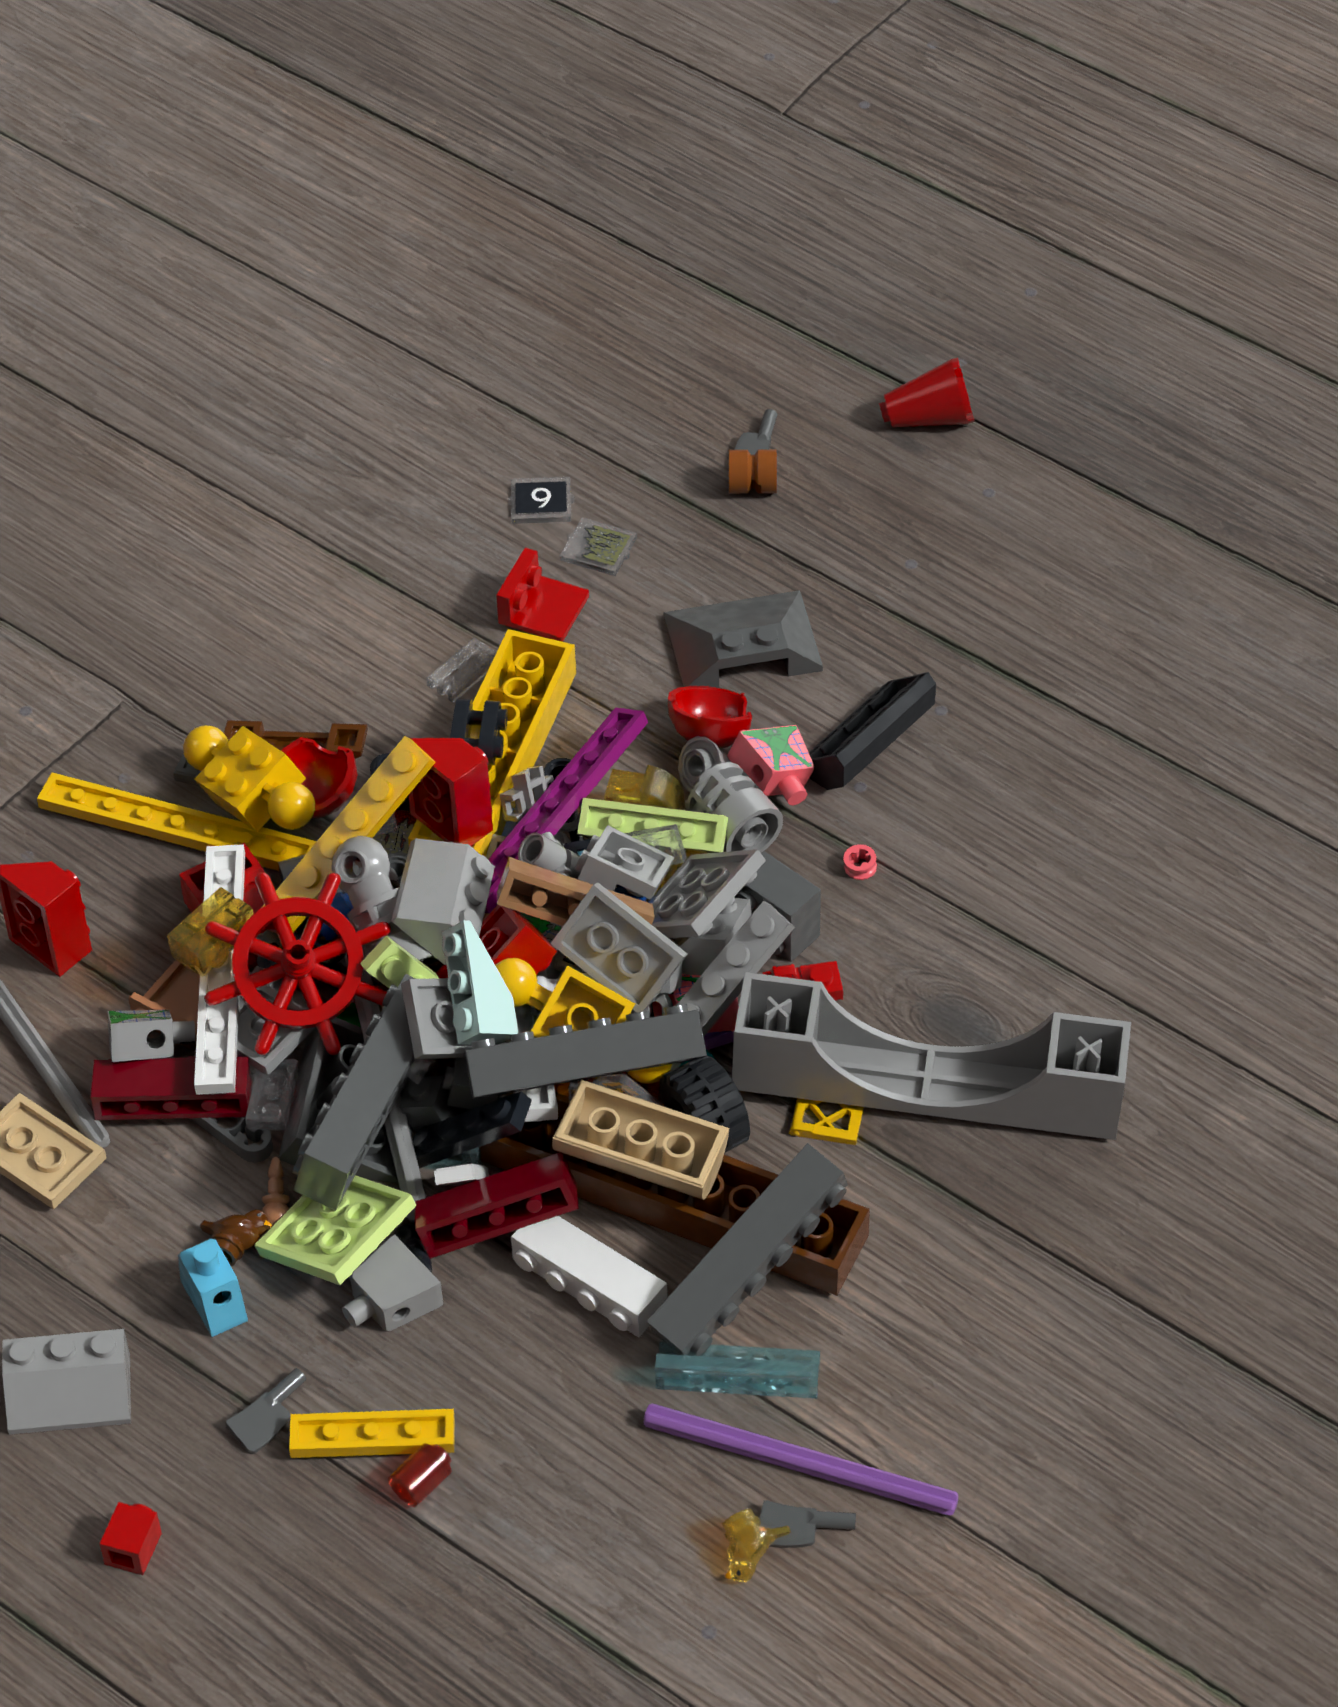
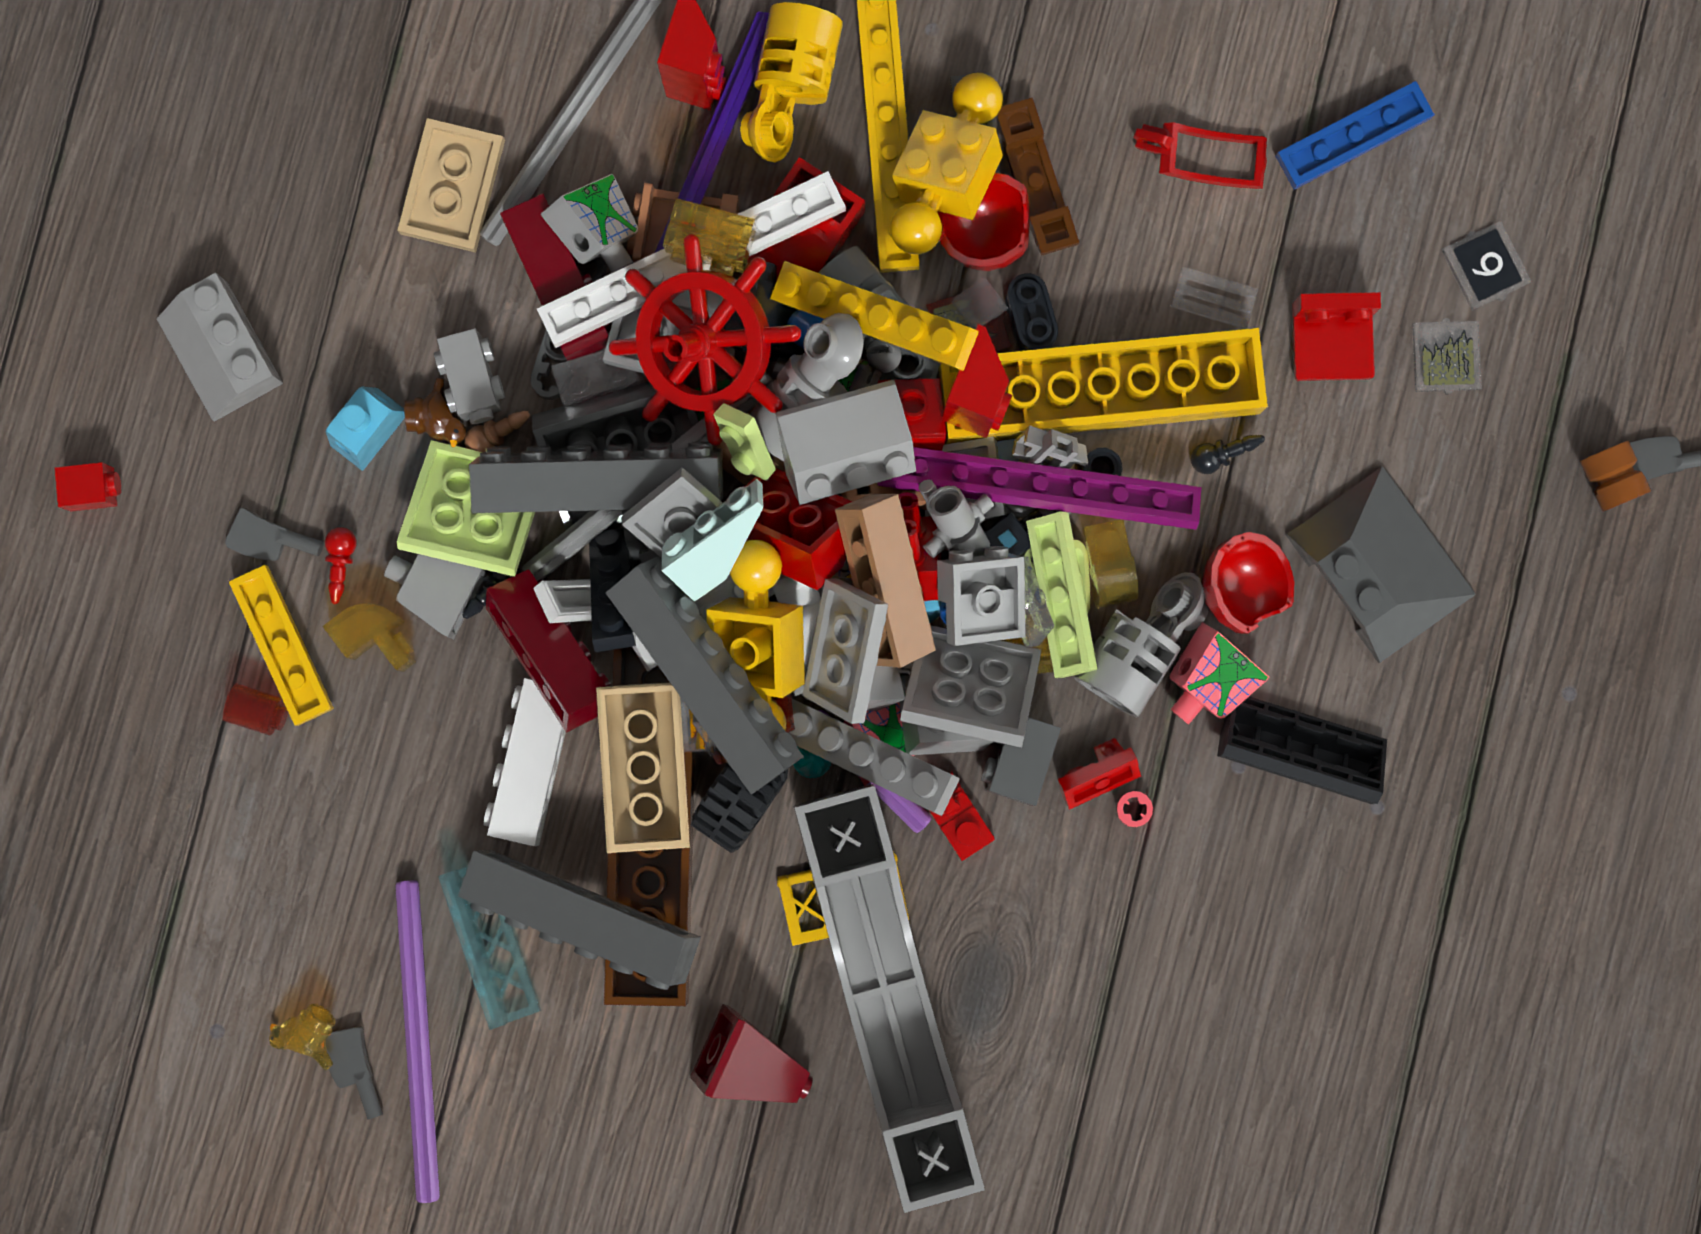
camera: 65 degrees right, 35 degrees up
black brick [450,699,508,765] -> none
none -> clear yellow brick [322,603,416,672]
none -> red bar [325,527,357,604]
none -> light grey brick [434,328,505,424]
none -> dark purple axle [654,11,769,253]
none -> dark red slope [690,1004,813,1103]
none -> yellow cylinder [740,2,843,163]
none -> red hinge [1057,738,1141,810]
none -> red sword [1133,122,1267,189]
none -> black bar [1191,435,1265,474]
none -> blue plate [1275,81,1435,190]

